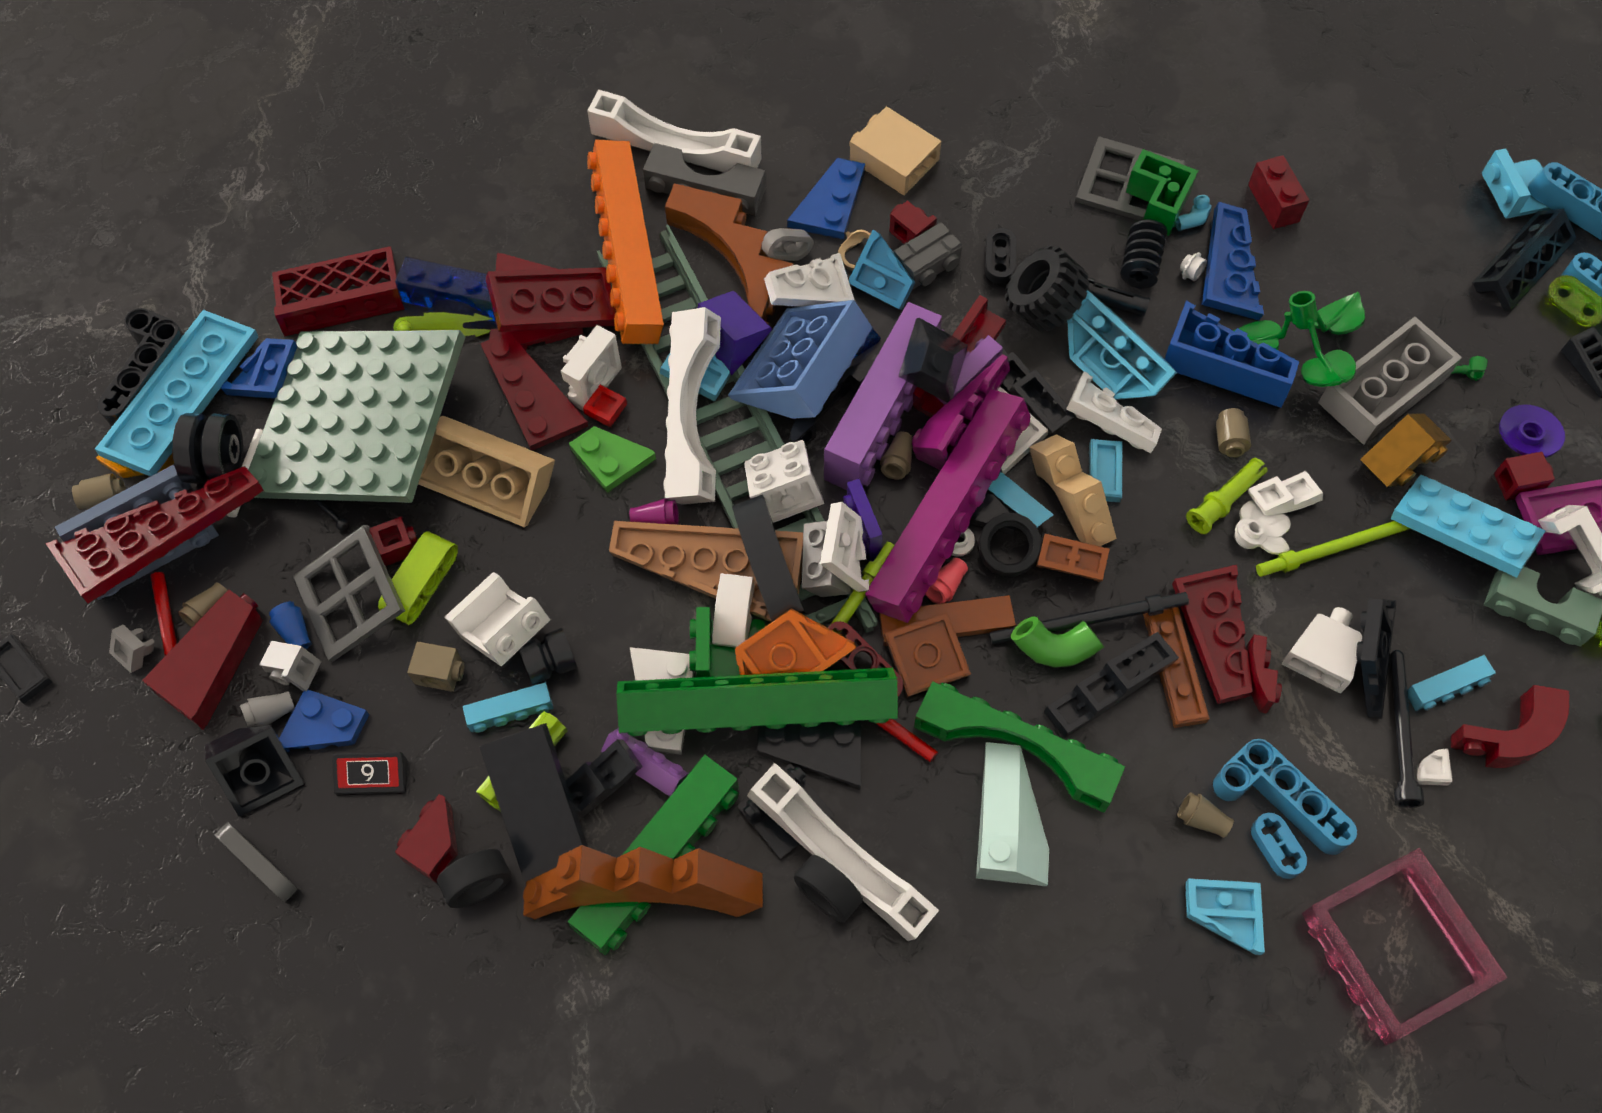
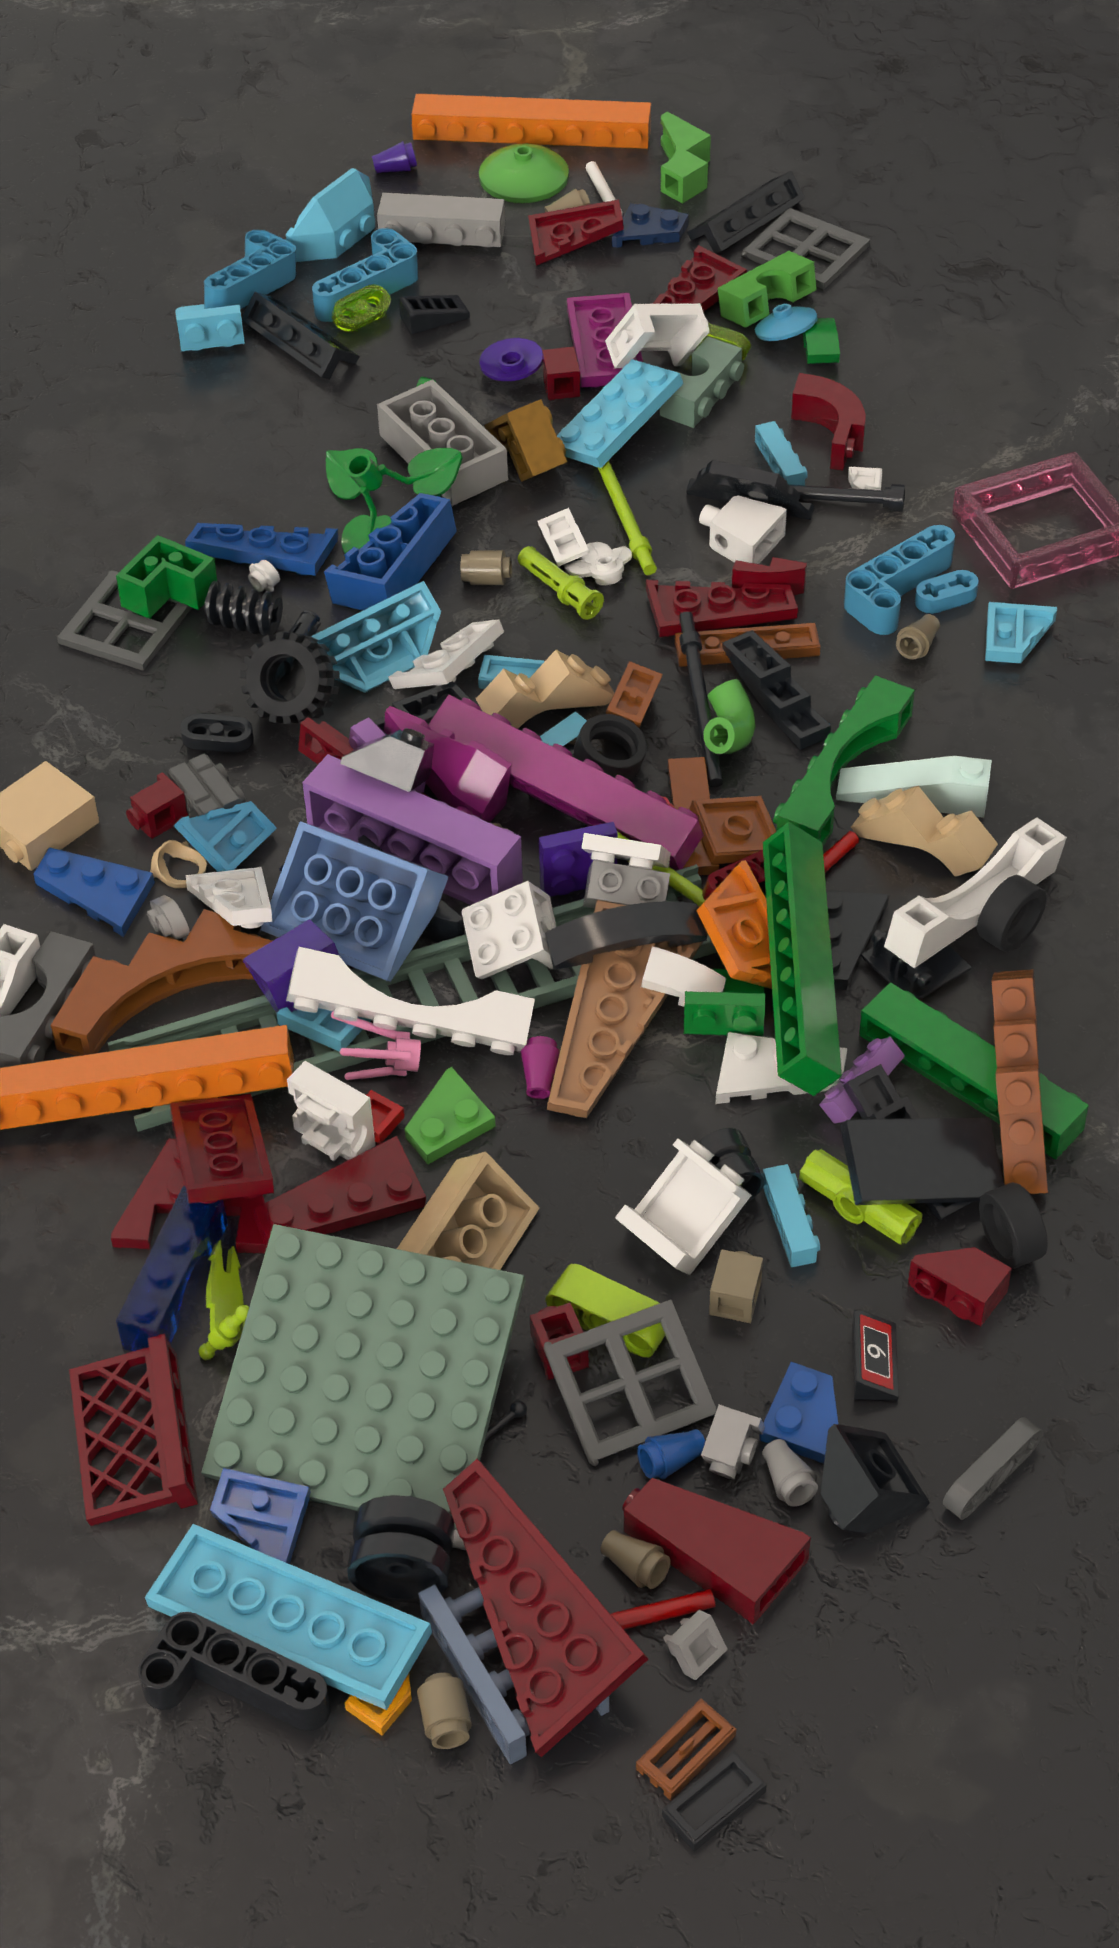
camera: 85 degrees left, 15 degrees down
dark red brick [1248,155,1309,230] -> none
none -> bright pink plant [331,1011,421,1080]
none -> dark orange tile [636,1698,736,1801]
none -> tan arch [851,786,998,877]

